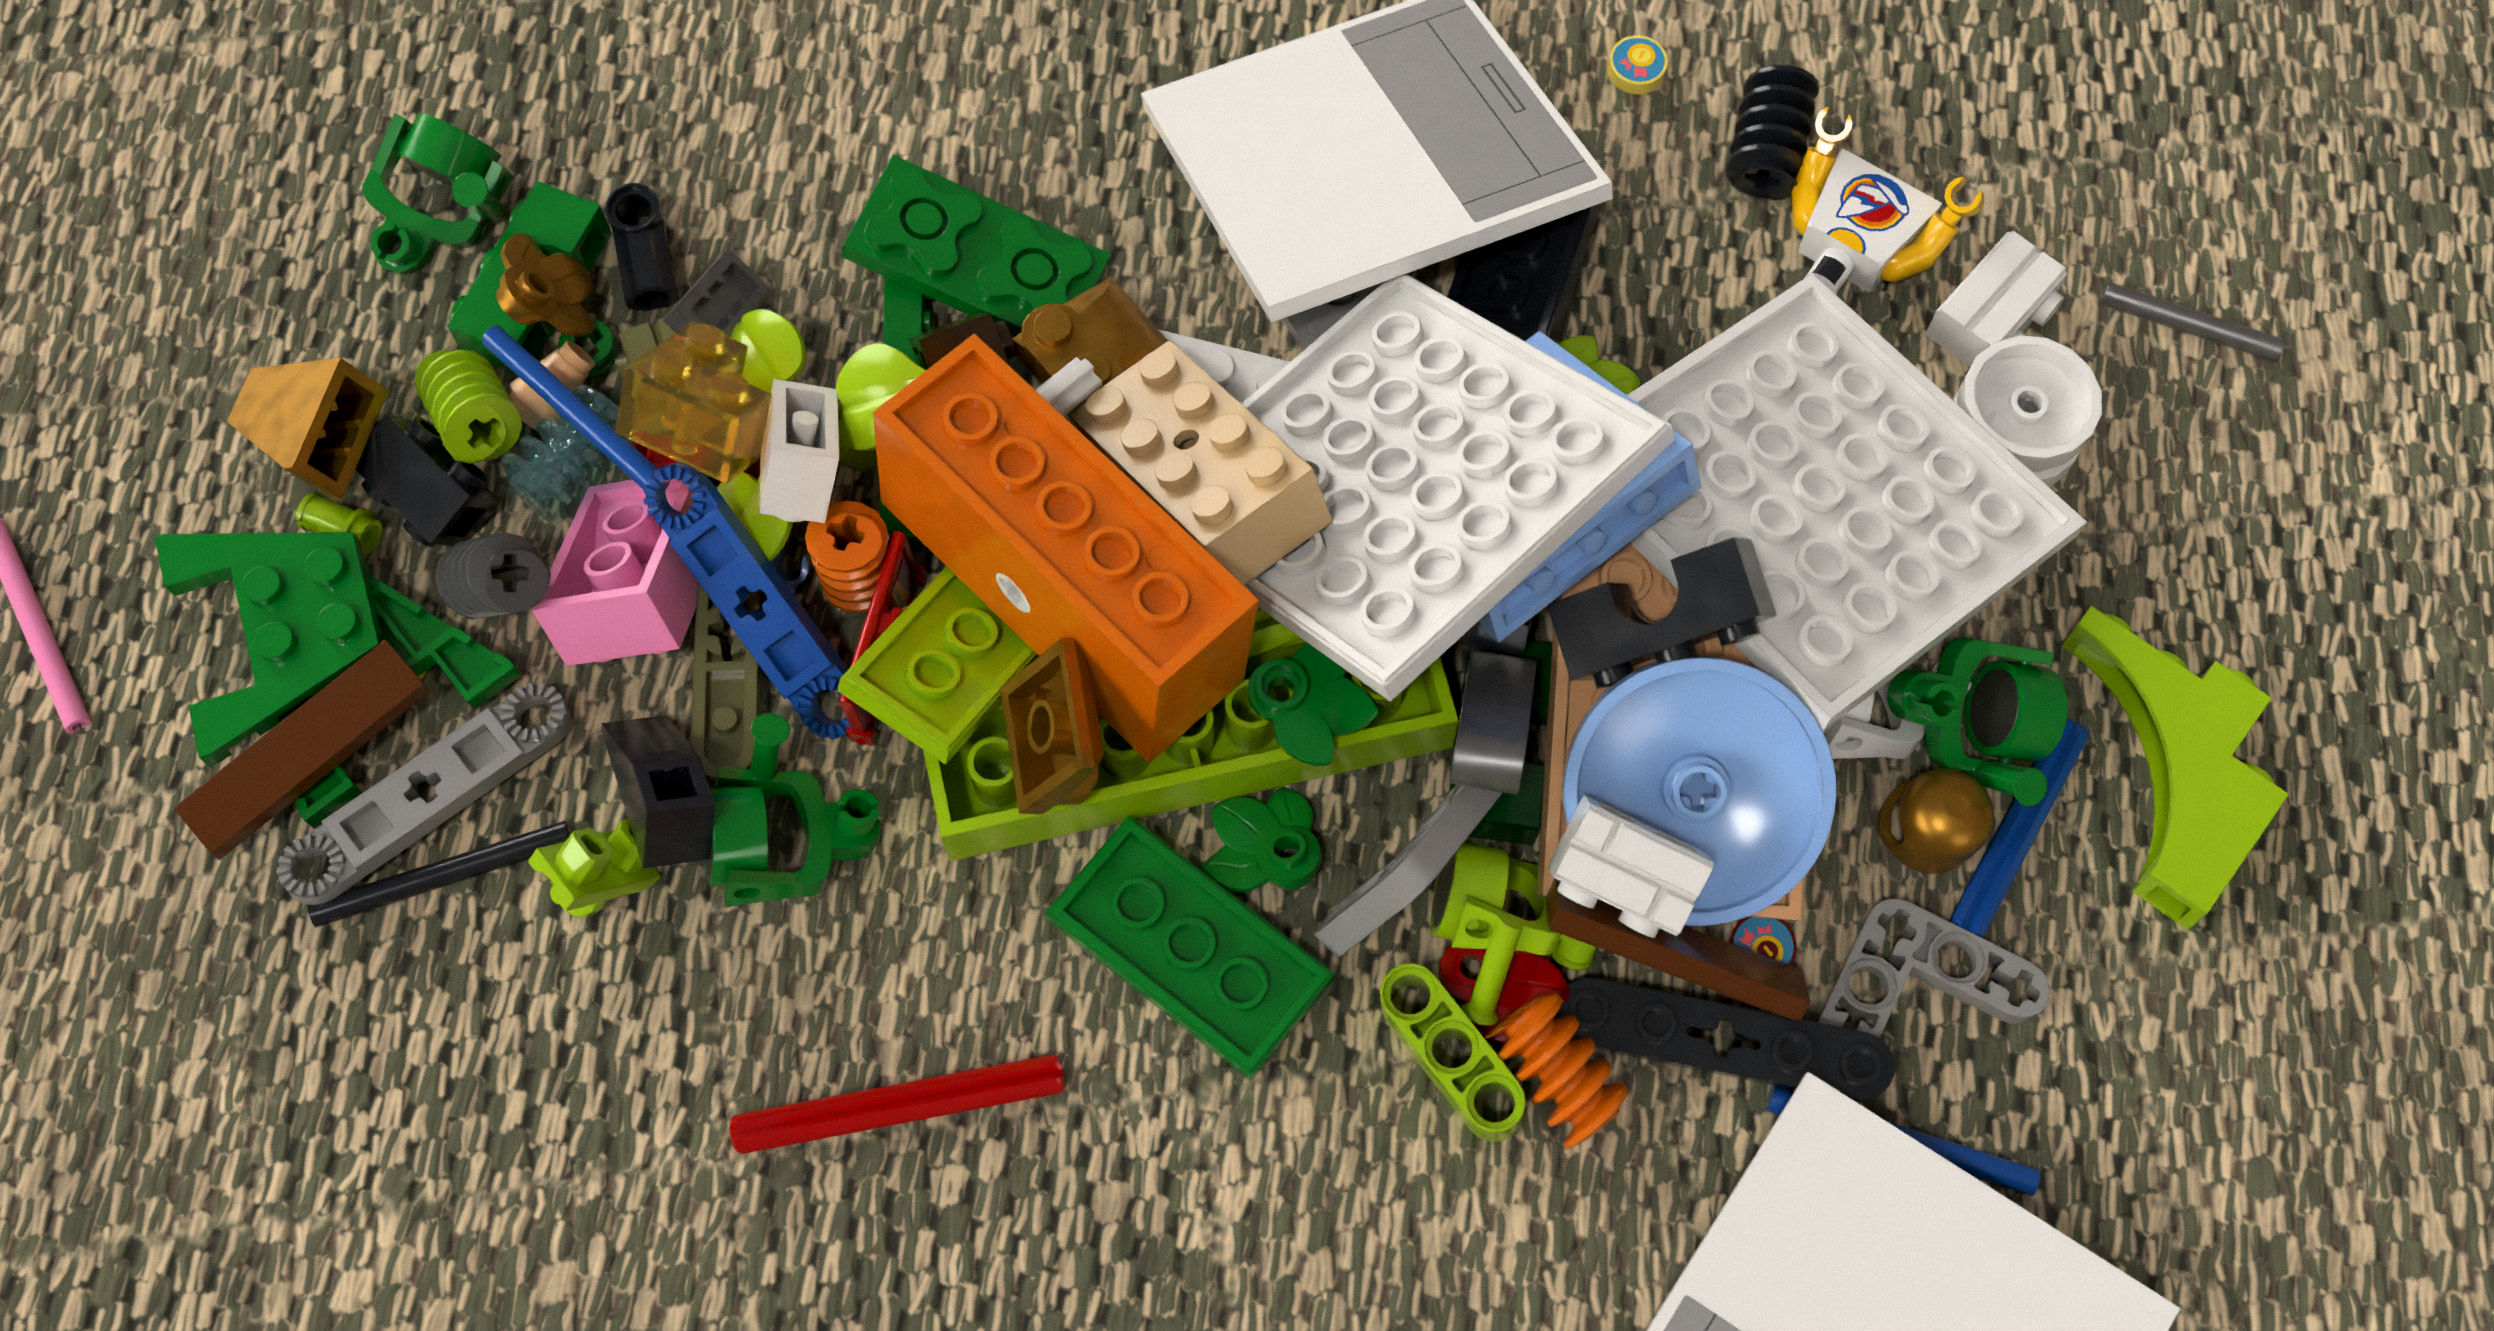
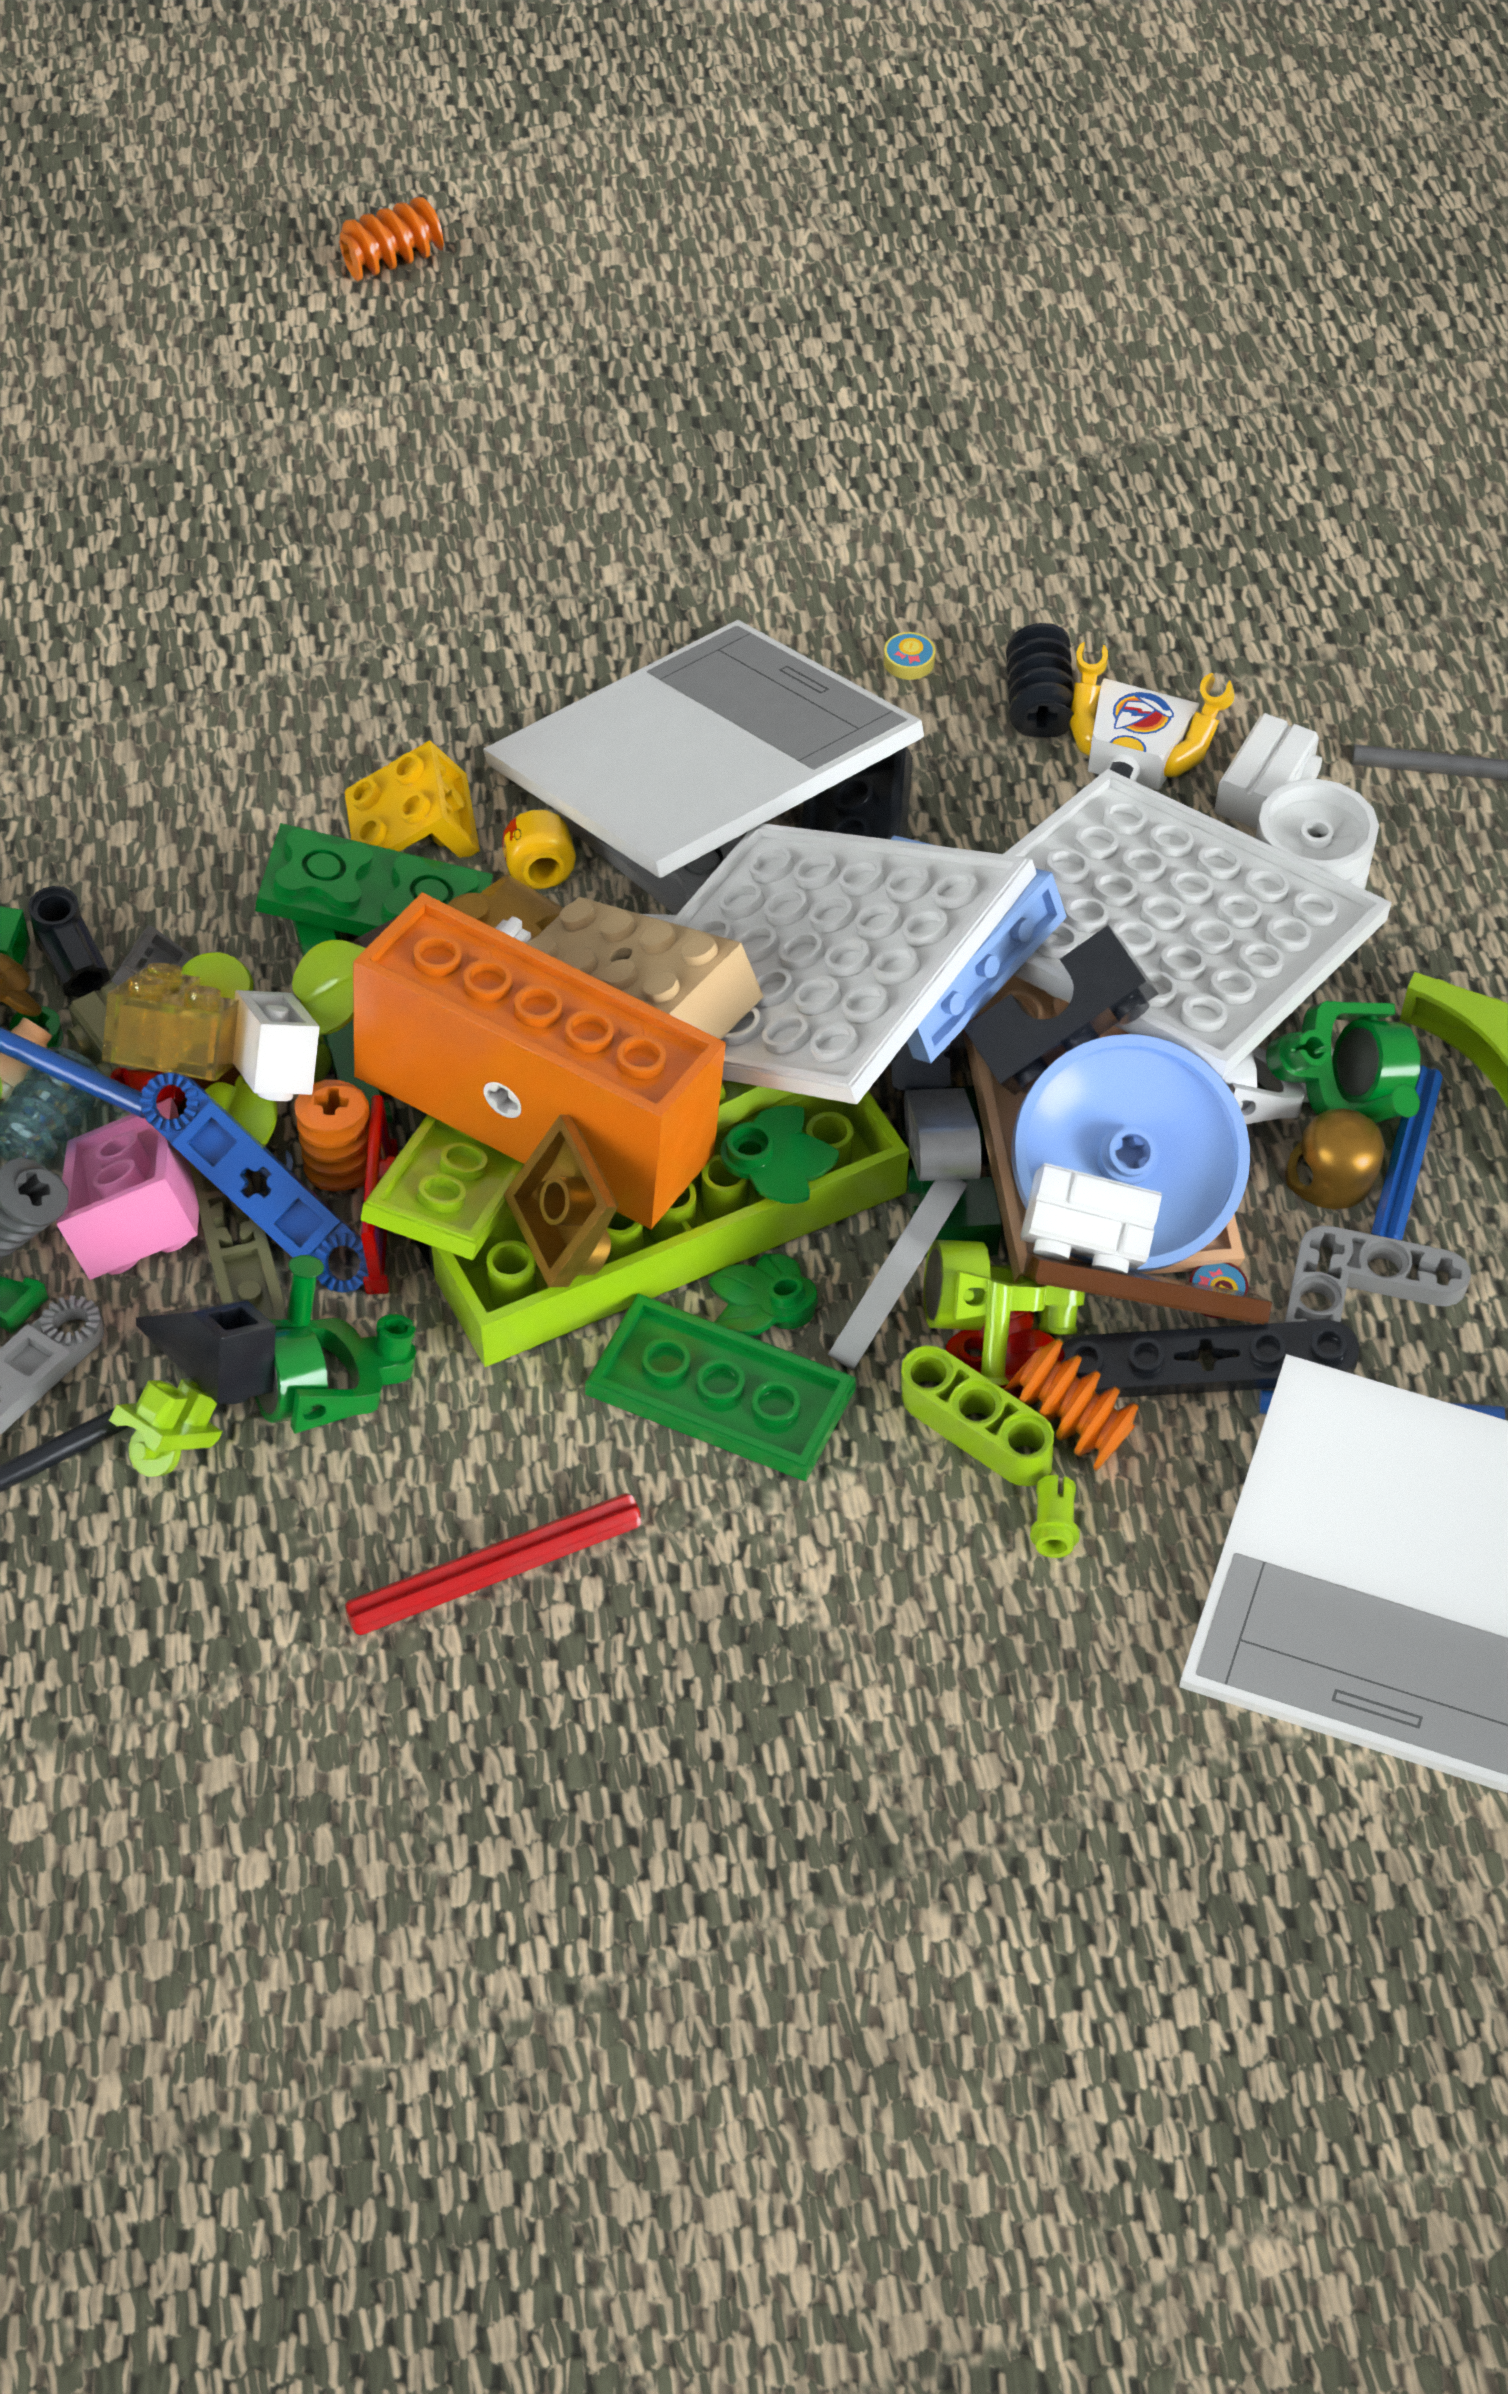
camera: 15 degrees left, 15 degrees down
none -> yellow bracket [345,740,480,858]
none -> yellow head [502,810,576,889]
none -> lime pin [1030,1475,1080,1558]

